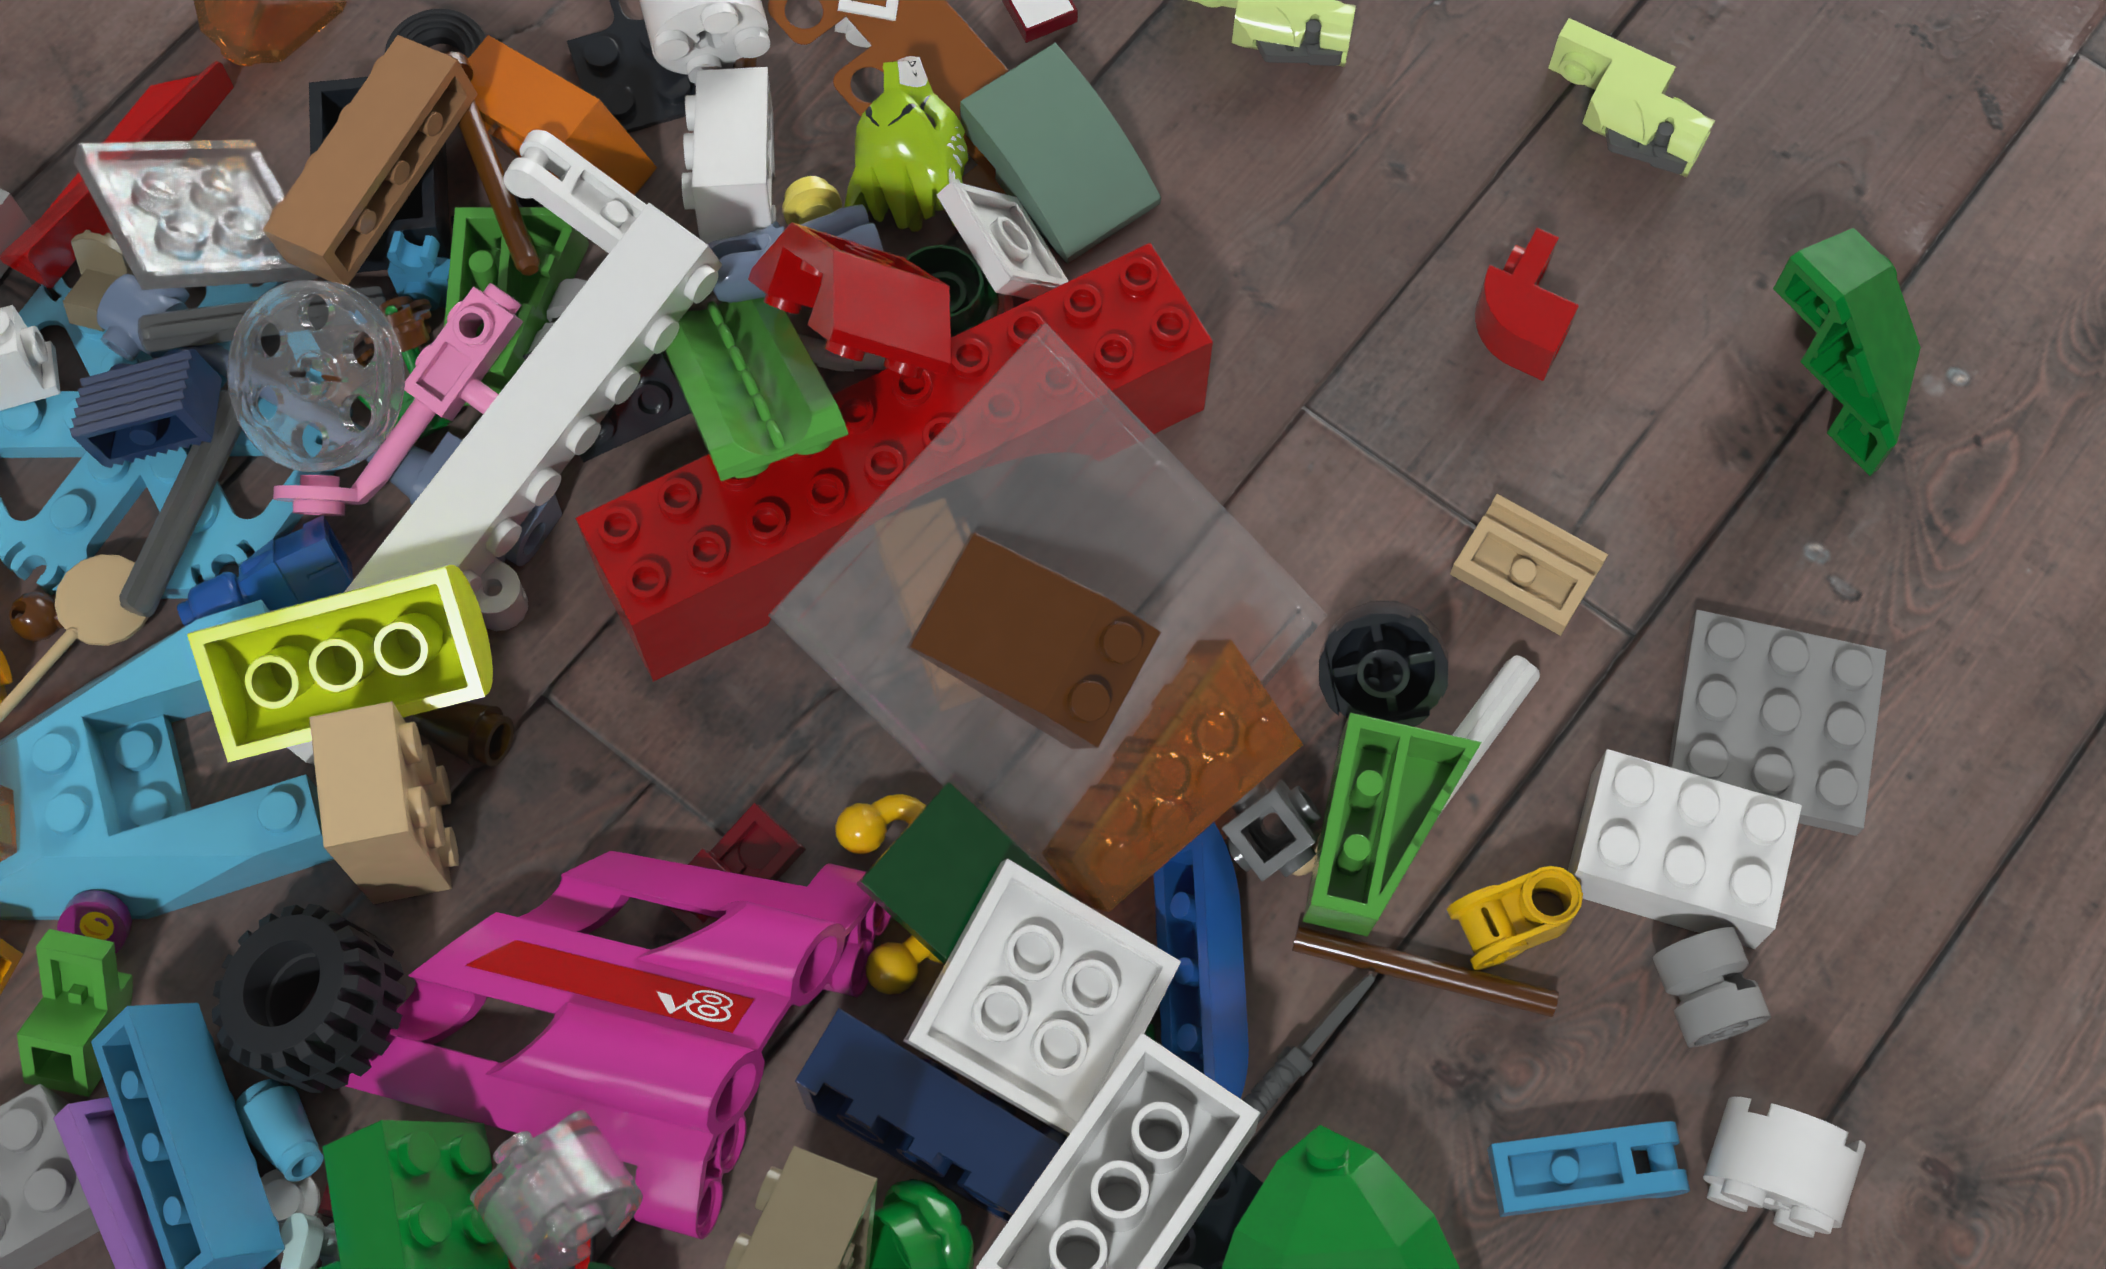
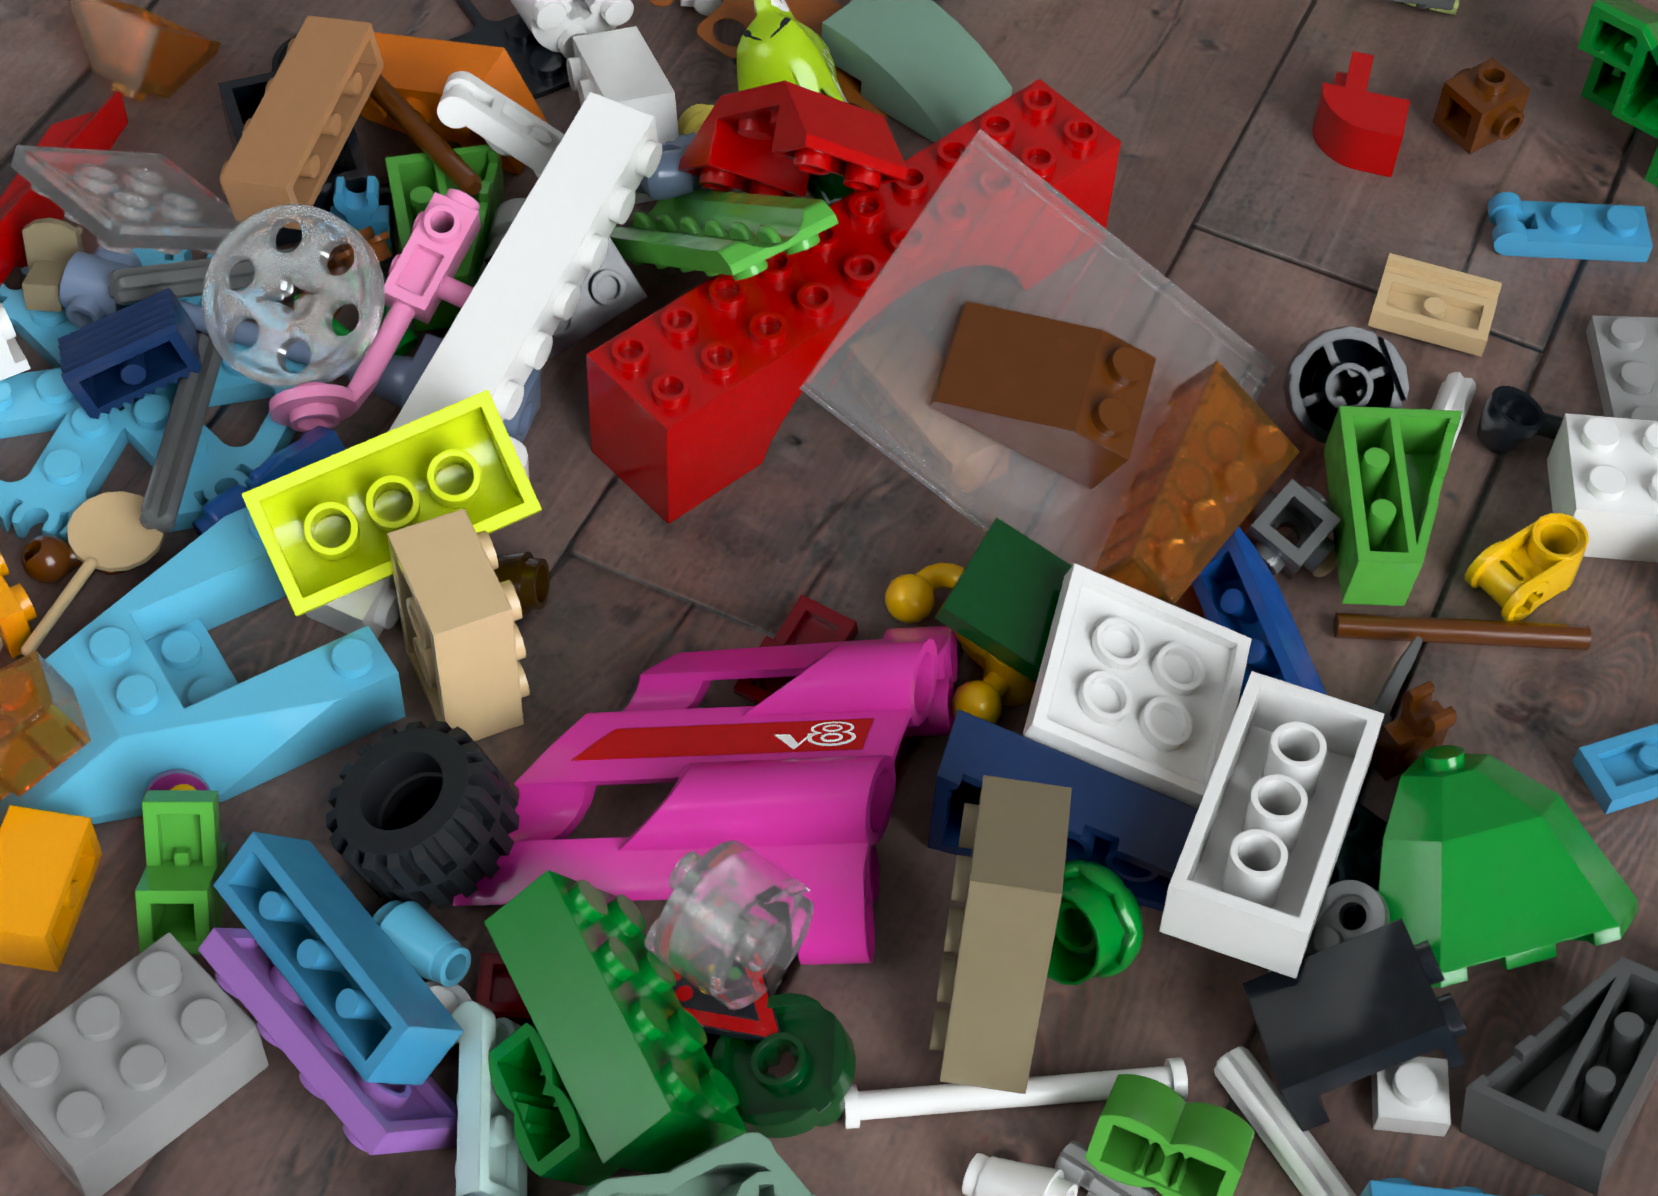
camera: 15 degrees left, 15 degrees down
white plate [937,181,1068,299] -> none
none -> reddish brown plate [1370,681,1456,781]
none -> reddish brown brick [1433,57,1531,155]
none -> black bar [1477,386,1564,454]
none -> dark azure plate [1487,192,1653,263]

